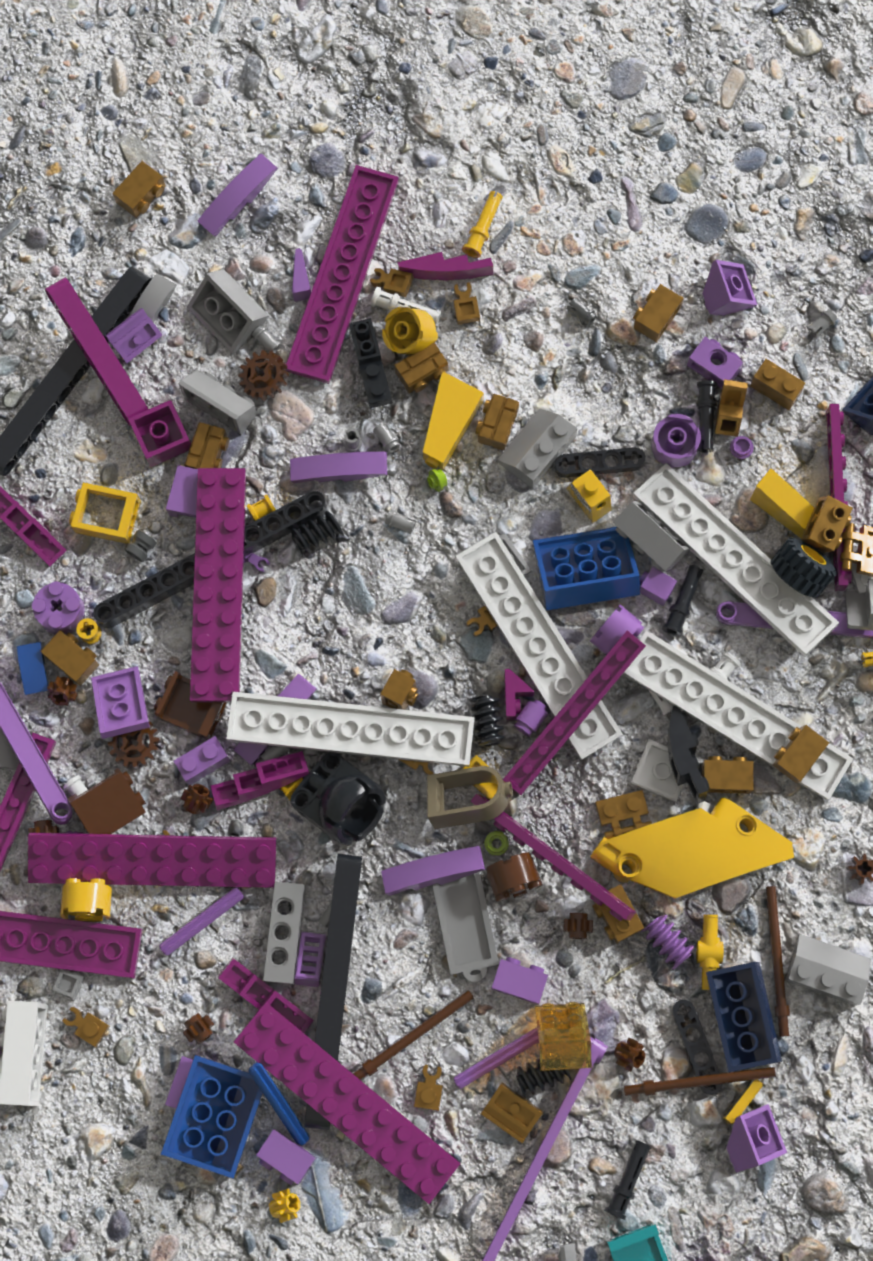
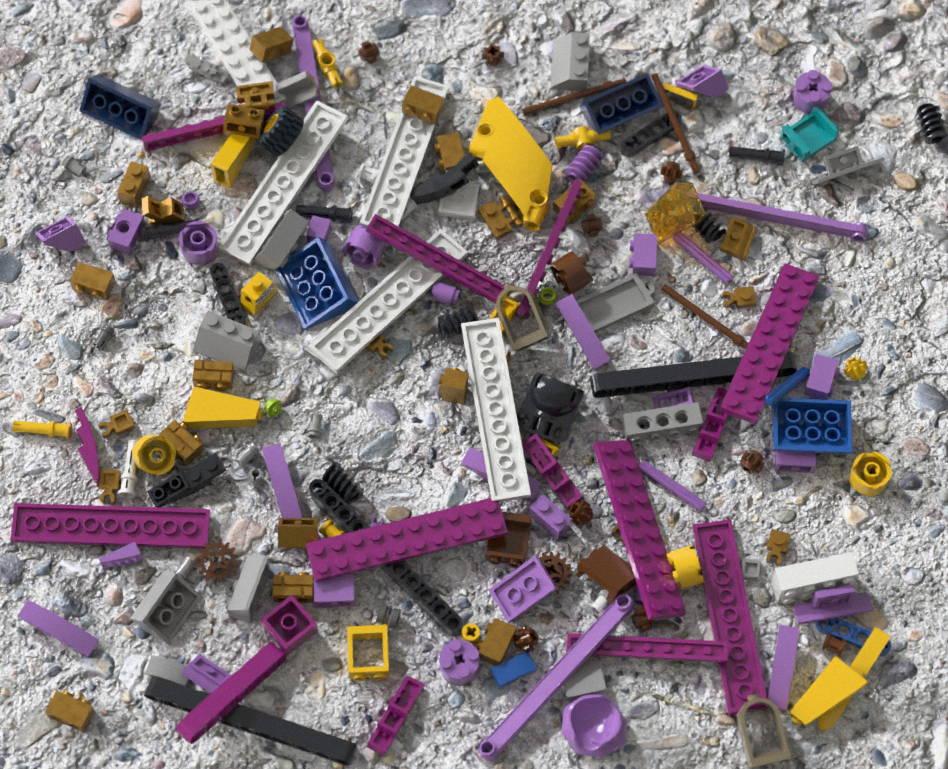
camera: 110 degrees left, 10 degrees down
magenta slope [505,669,534,721] -> none
none -> pearl gold brick [278,518,319,550]
none -> yellow brick [849,452,892,497]

